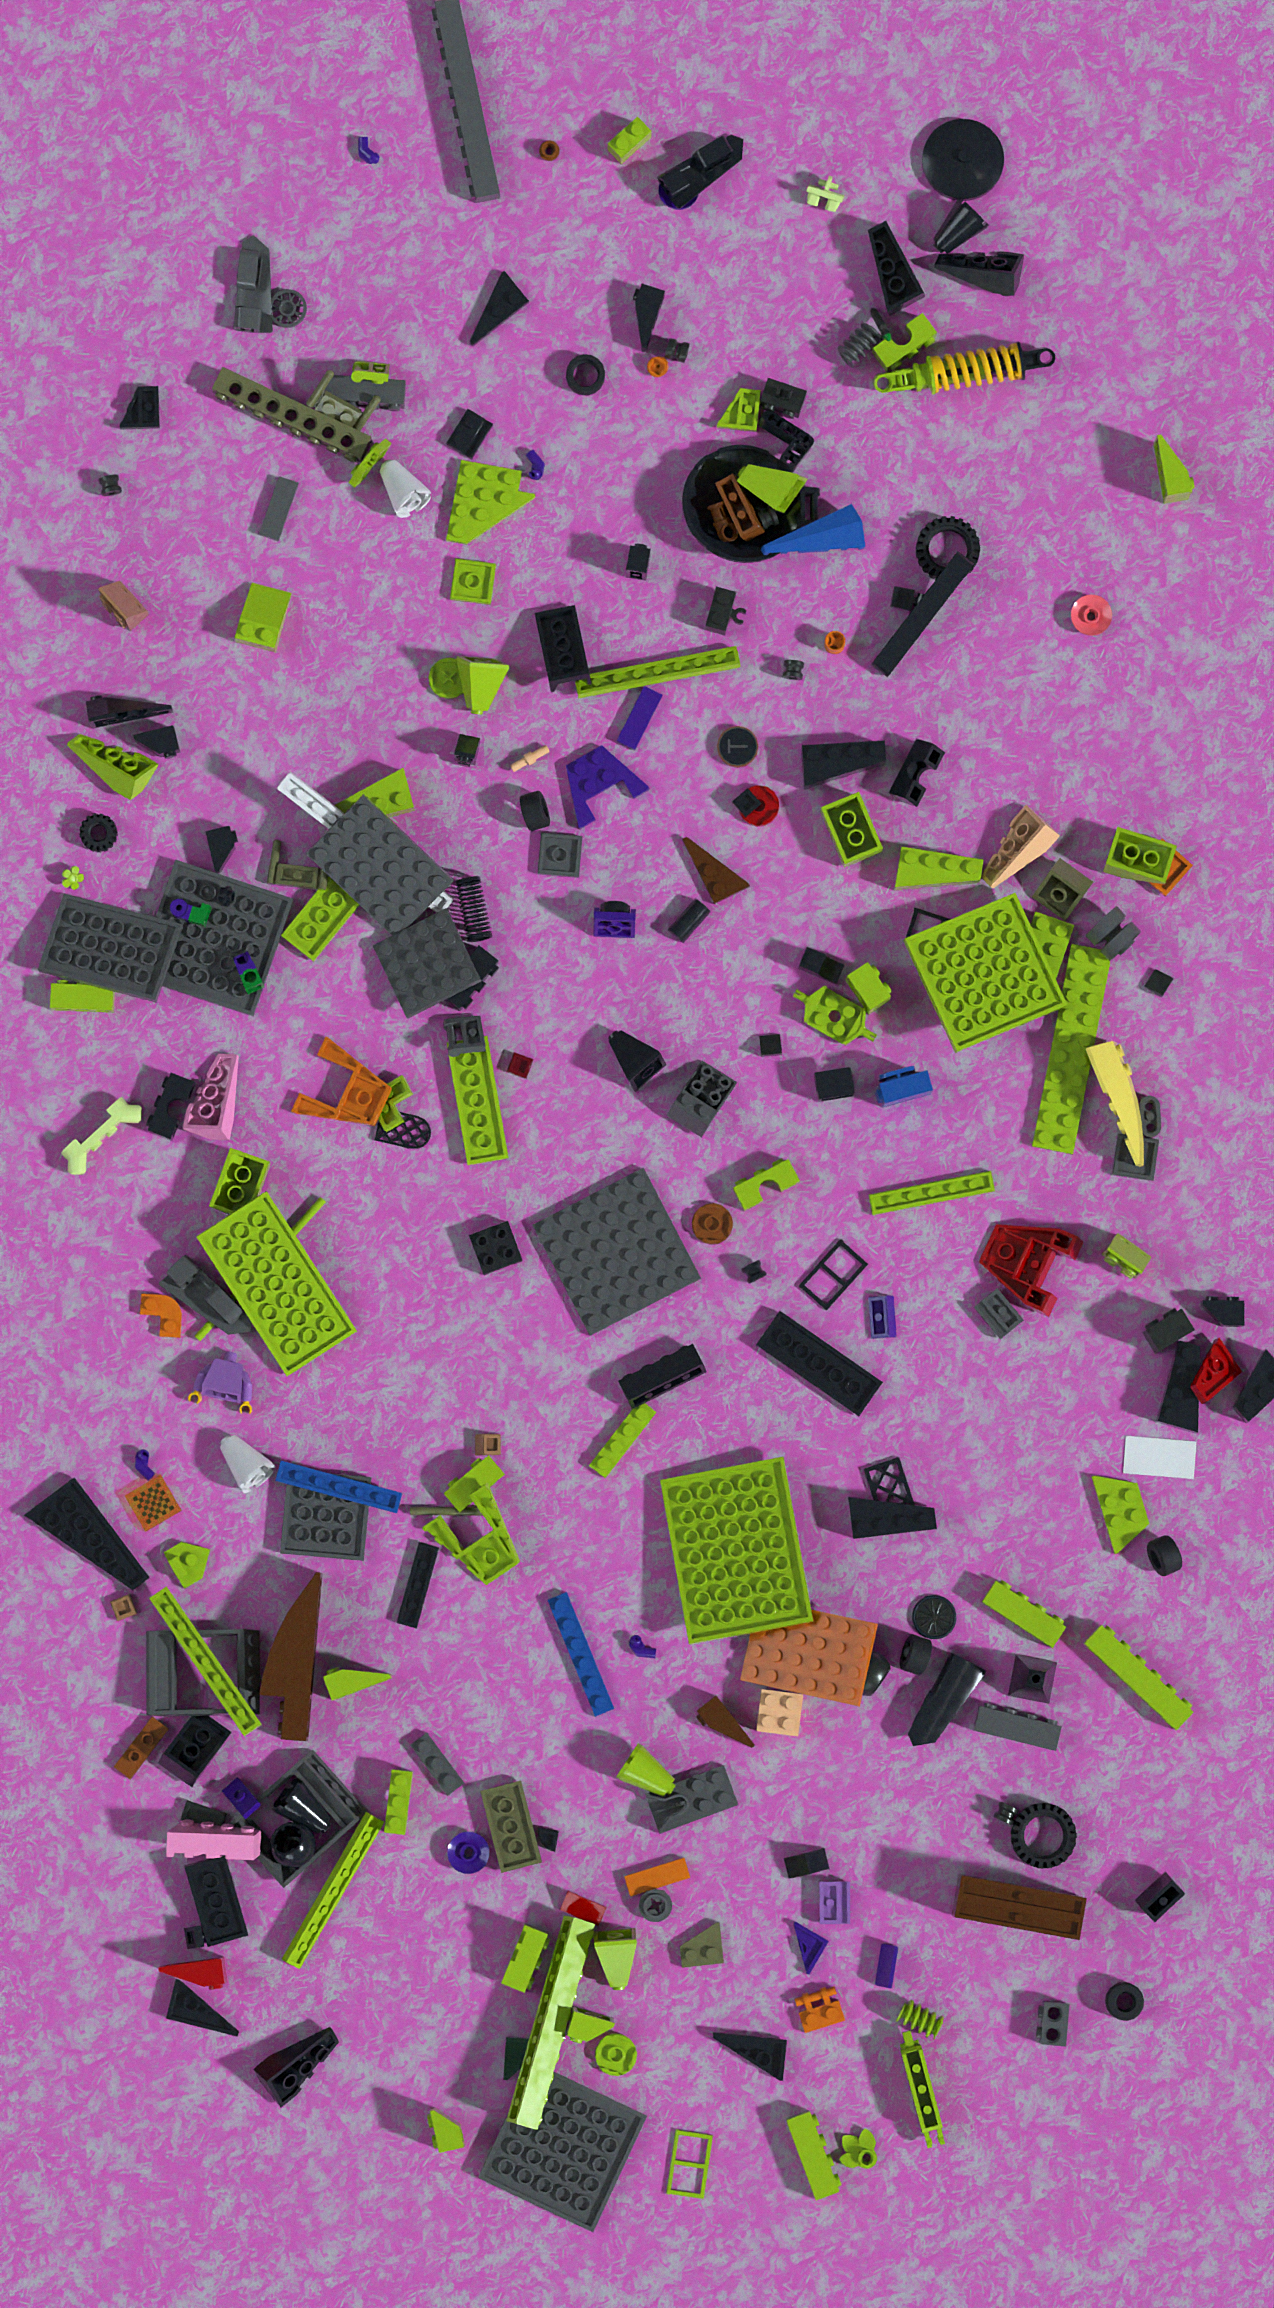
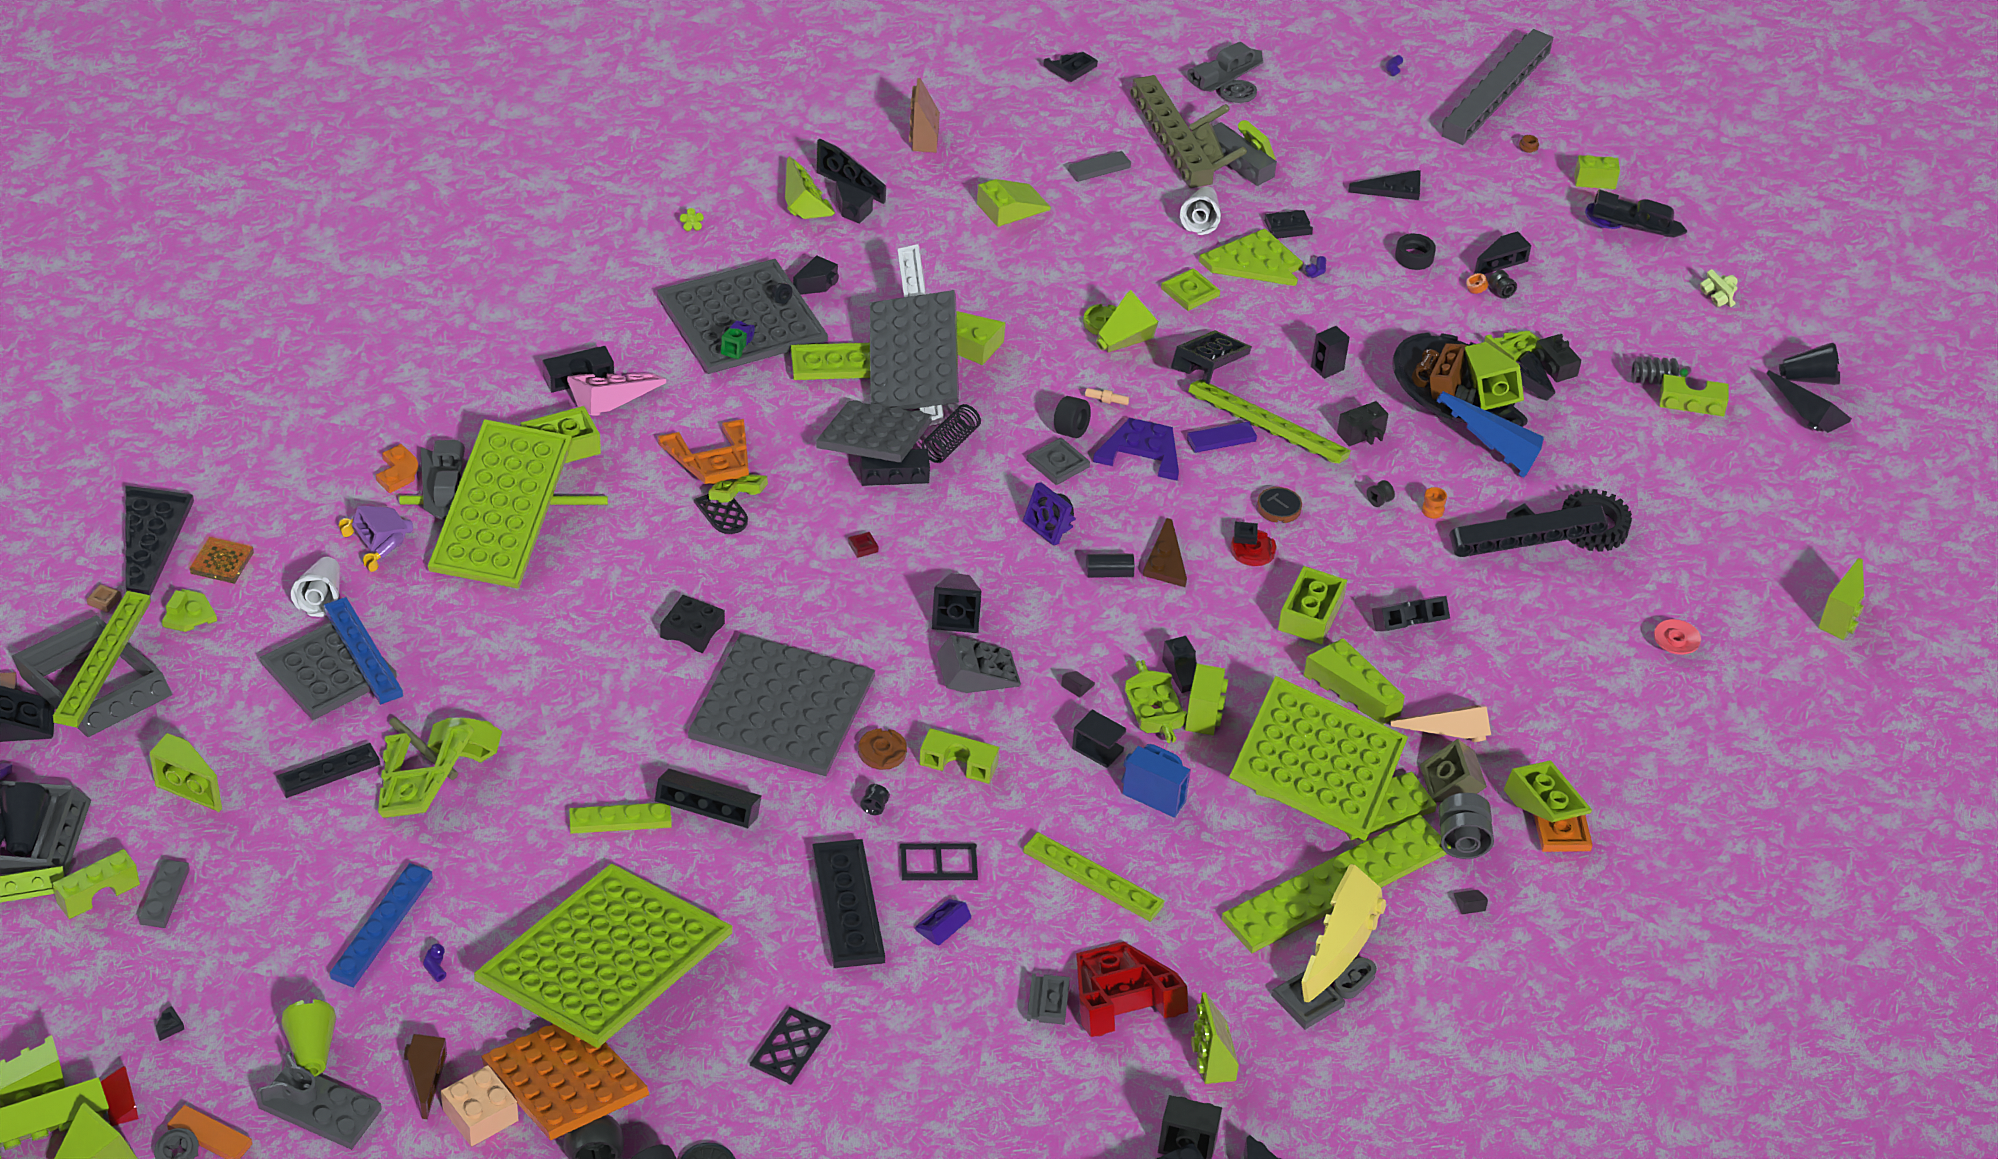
camera: 45 degrees right, 40 degrees down
dark grey plate [38,894,182,1003] -> none
lime brick [50,980,115,1013] -> none
yellowish green plate [61,1097,142,1175] -> none
black tyre [79,813,118,852] -> none
pearl dark grey wheel [98,474,122,496] -> none
dark purple arm [135,1449,155,1481] -> none
leg [170,899,212,927] -> none
reddish brown slope [259,1572,323,1741] -> none
olive plate [266,840,328,890] -> none
lime plate [348,438,392,488] -> none
dark grey plate [443,1016,485,1057] -> none
lime plate [447,1036,509,1166] -> none
dark purple dish [447,1832,489,1874] -> none
black slope [454,734,480,767] -> none
medium nougat slope [475,1434,501,1455] -> none
olive plate [480,1780,542,1873] -> none
black wedge [801,740,886,790] -> none
black wedge [848,1497,937,1539] -> none
black wedge [868,221,925,316] -> none
piece [872,341,1055,395] -> none
black dish [922,119,1004,201] -> none

